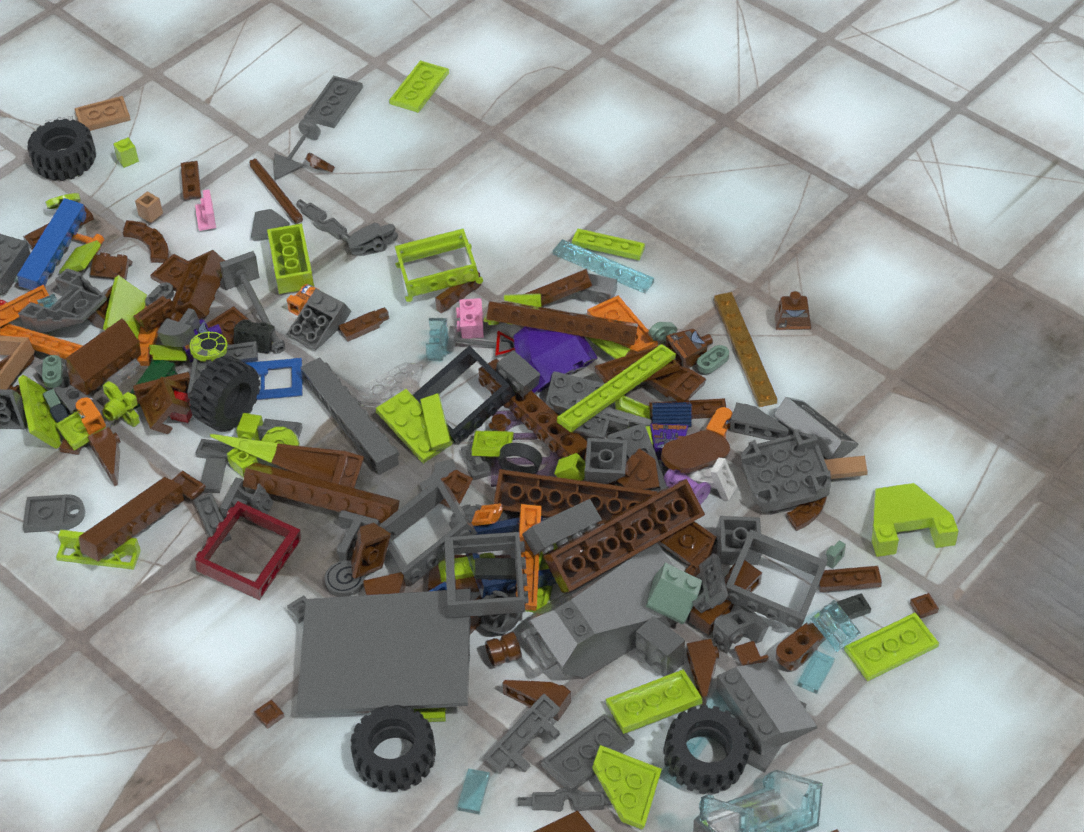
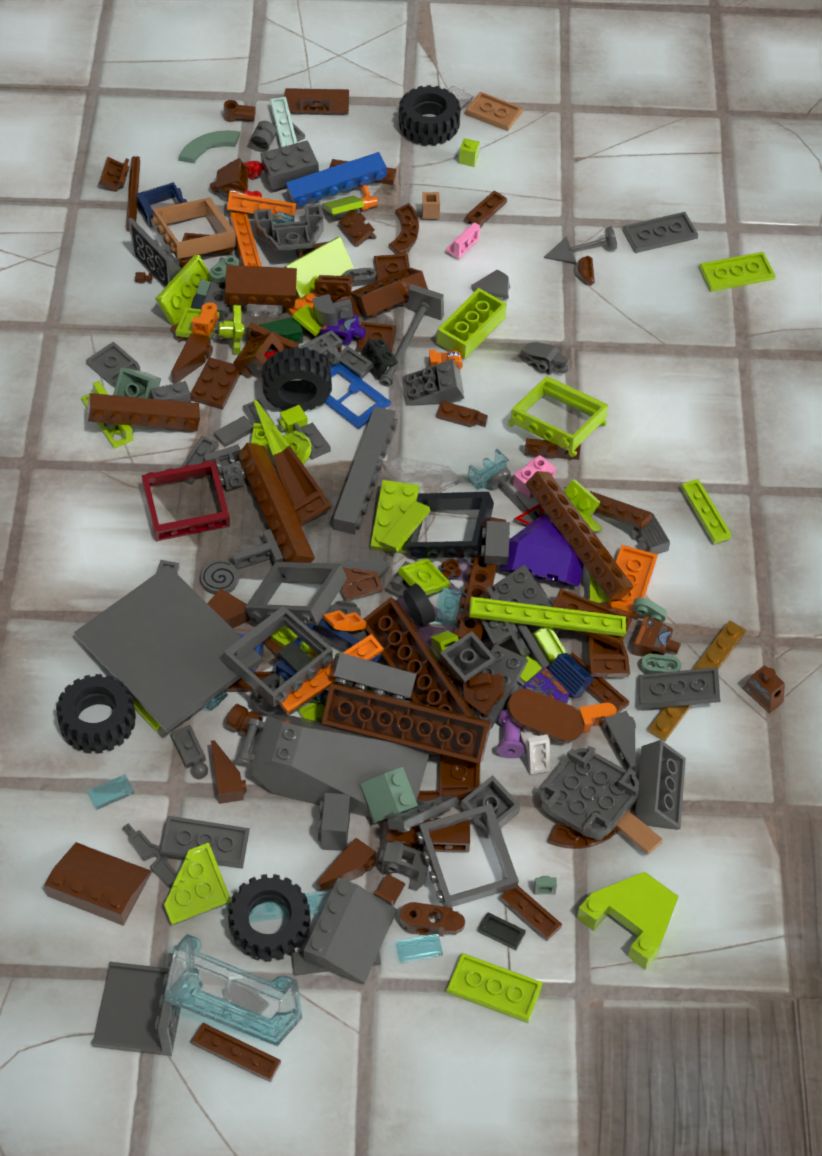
camera: 45 degrees right, 5 degrees up
lime tile [45,193,81,209] -> none
reddish brown tile [172,470,206,500] -> none
tile [190,332,228,362] -> none
reddish brown axle [249,158,303,224] -> none
reddish brown tile [254,699,285,729] -> none
dark grey piece [296,199,350,243] -> none
reddish brown slope [351,522,391,579] -> none
dark grey hinge [484,694,561,774] -> none
clear light blue tile [553,239,654,293] -> none
lime plate [606,669,702,734] -> none
clear light blue window [810,600,861,652] -> none
reddish brown tile [910,593,939,619] -> none
none -> sand green slope [113,367,162,399]
none -> dark grey brick [151,381,191,402]
none -> dark grey plate [171,725,208,779]
none -> reddish brown plate [190,357,241,410]
none -> clear light blue plate [436,588,462,625]
none -> dark grey tile [639,667,721,709]

